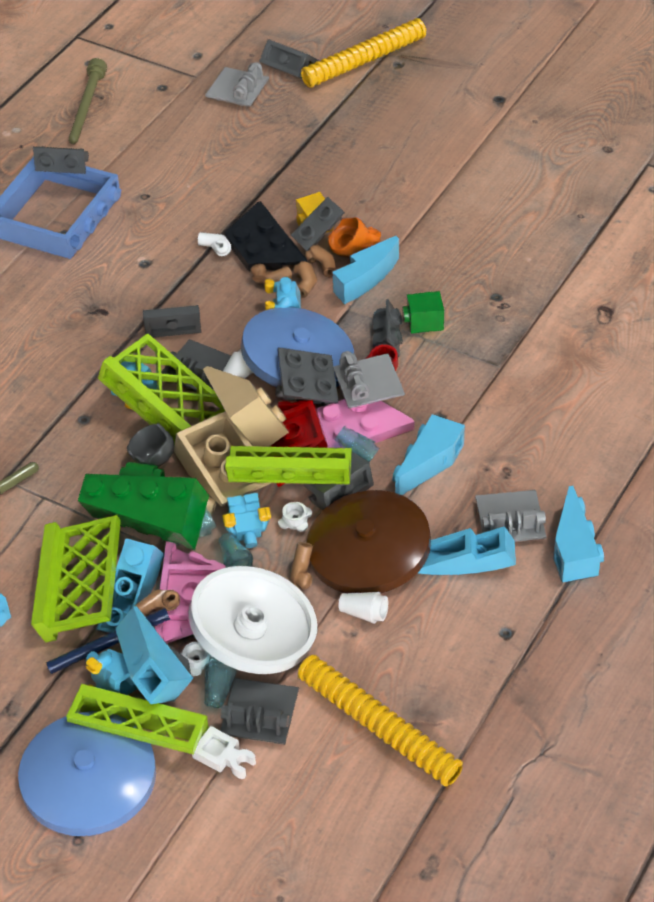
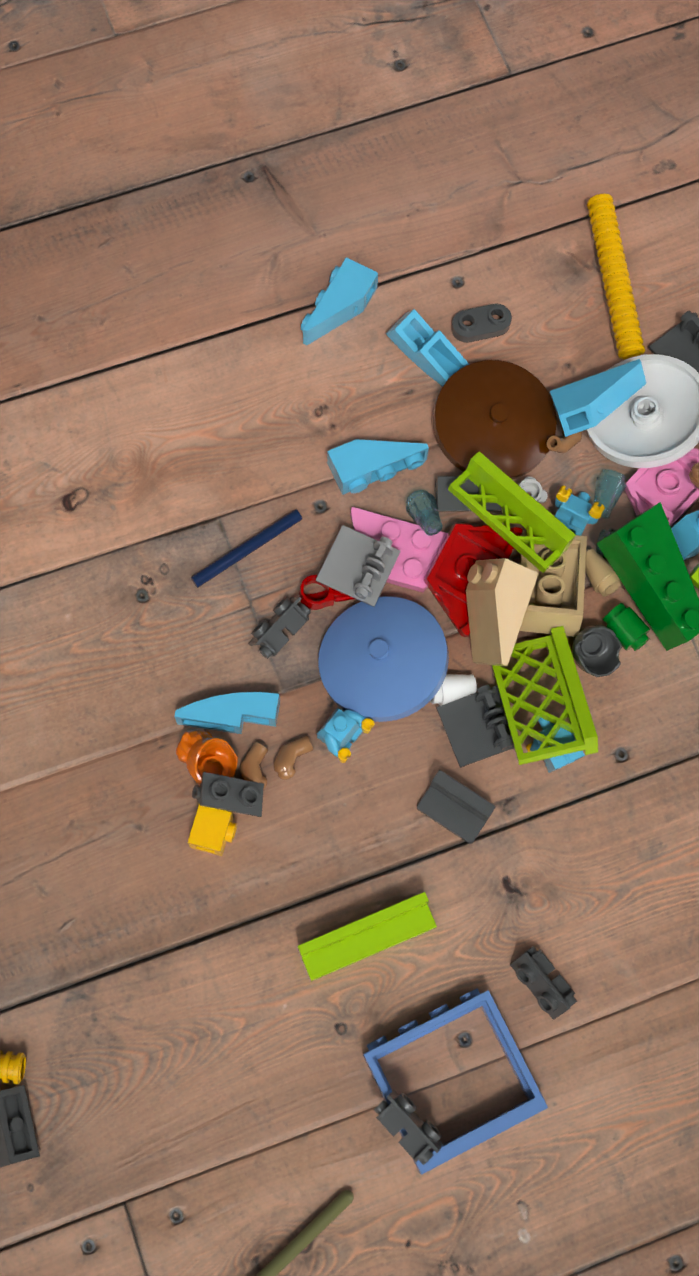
camera: 145 degrees left, 25 degrees up
white arm [198,232,231,256] -> none
light grey hinge [205,62,269,107] -> none
black wing [224,201,307,272] -> none
medium nougat arm [251,264,292,284] -> none
dark grey hinge [275,347,338,406] -> none
white cone [339,592,388,624] -> none
green brick [402,291,444,334] -> none
light grey hinge [476,490,546,542] -> none
none -> dark blue bar [191,509,302,588]
none -> lime fence [298,892,437,982]
none -> dark grey plate [452,304,512,343]
none -> dark grey hinge [510,946,577,1020]
none -> medium azure slope [550,359,646,437]

